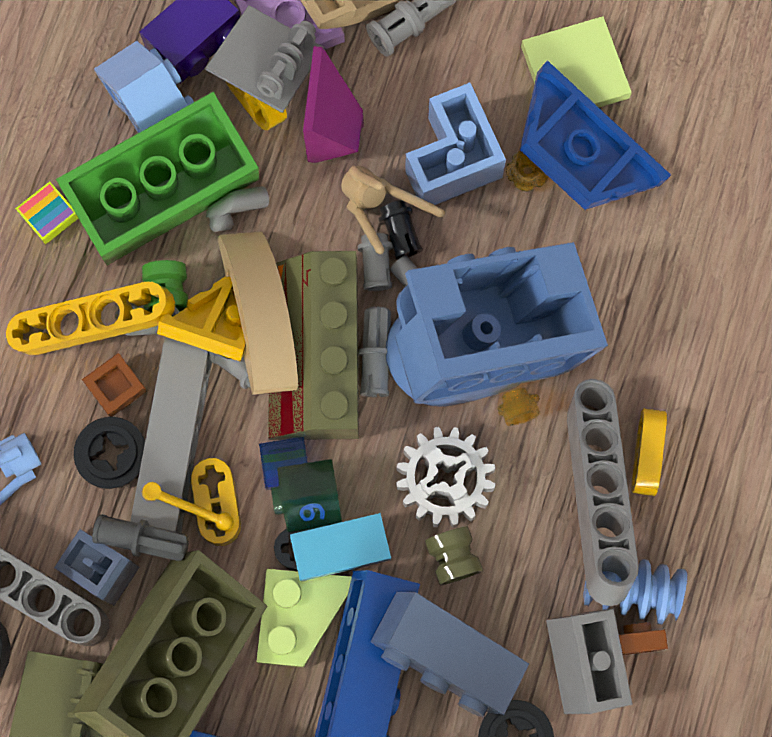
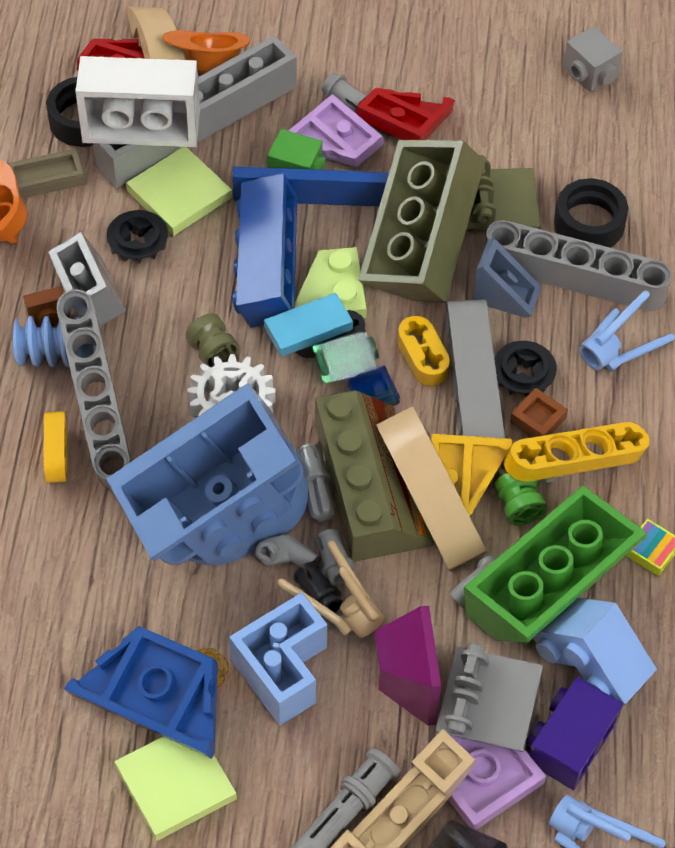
camera: 165 degrees right, 20 degrees down
dark grey axle [92,514,189,561] -> none
yellow hinge [141,482,233,531] -> none
sand blue brick [371,592,529,717] -> none

